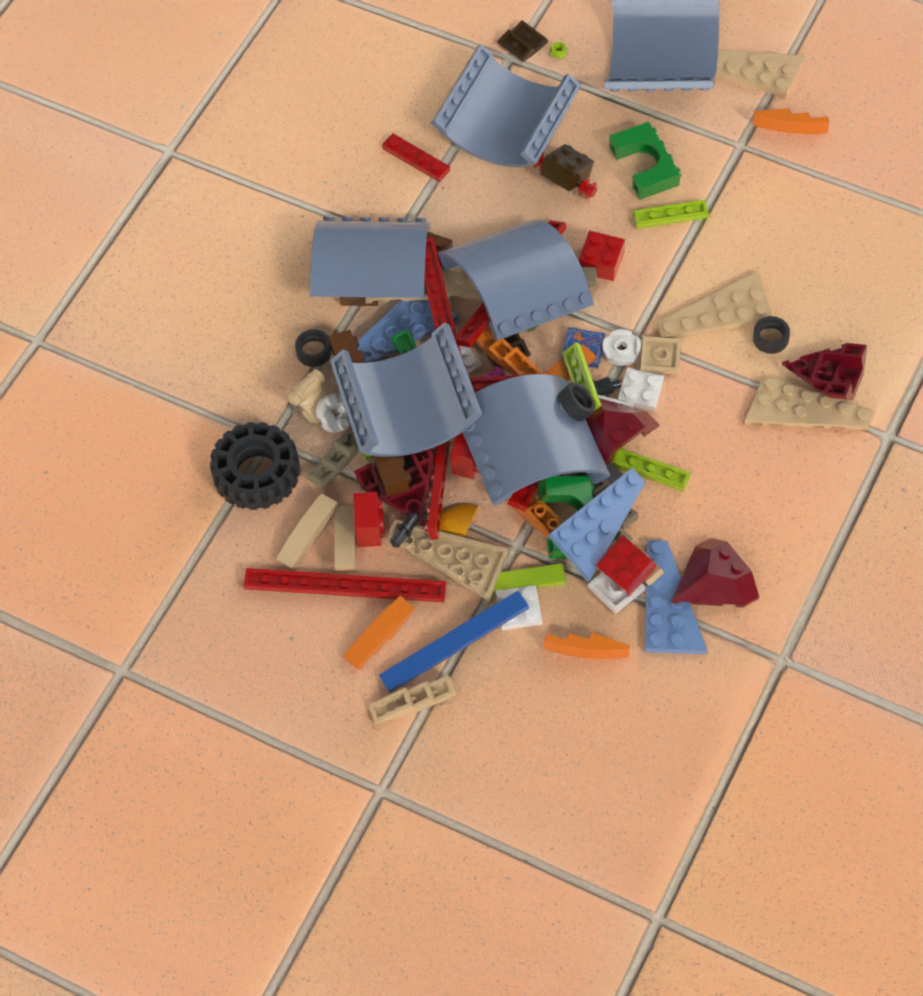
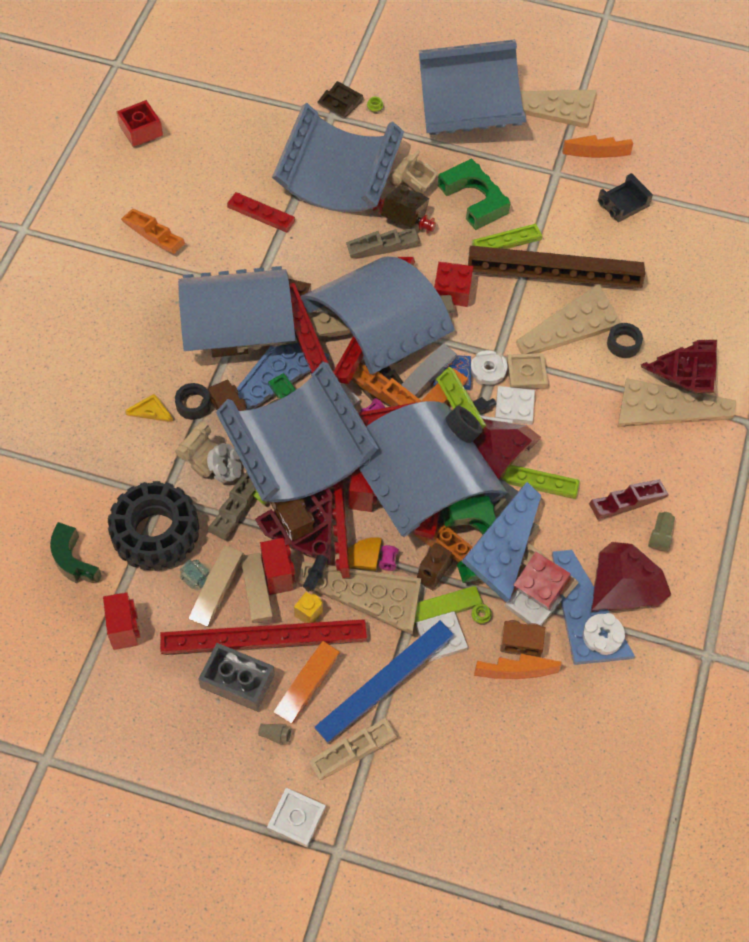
camera: 15 degrees left, 0 degrees up
none -> dark green arch [50,522,102,583]
none -> red brick [103,592,141,650]
none -> red brick [116,100,163,147]
none -> orange slope [121,209,185,254]
none -> yellow tile [125,394,173,422]
none -> clear light blue head [179,559,209,589]
none -> dark grey brick [198,643,275,711]
none -> dark tan cone [258,723,291,745]
none -> white plate [267,788,326,847]
none -> yellow brick [294,592,323,623]
none -> dark tan slope [346,227,420,258]
none -> dark pink bush [379,545,399,571]
none -> tan piece [388,150,438,193]
none -> light grey slope [401,343,457,398]
none -> reddish brown torso [417,543,453,591]
none -> reddish brown brick [468,245,646,288]
none -> lime plate [471,604,492,624]
none -> dark orange brick [500,620,546,657]
none -> white plate [583,613,625,655]
none -> dark red slope [589,479,669,519]
none -> black panel [597,173,653,223]
none -> olive piece [648,512,675,552]

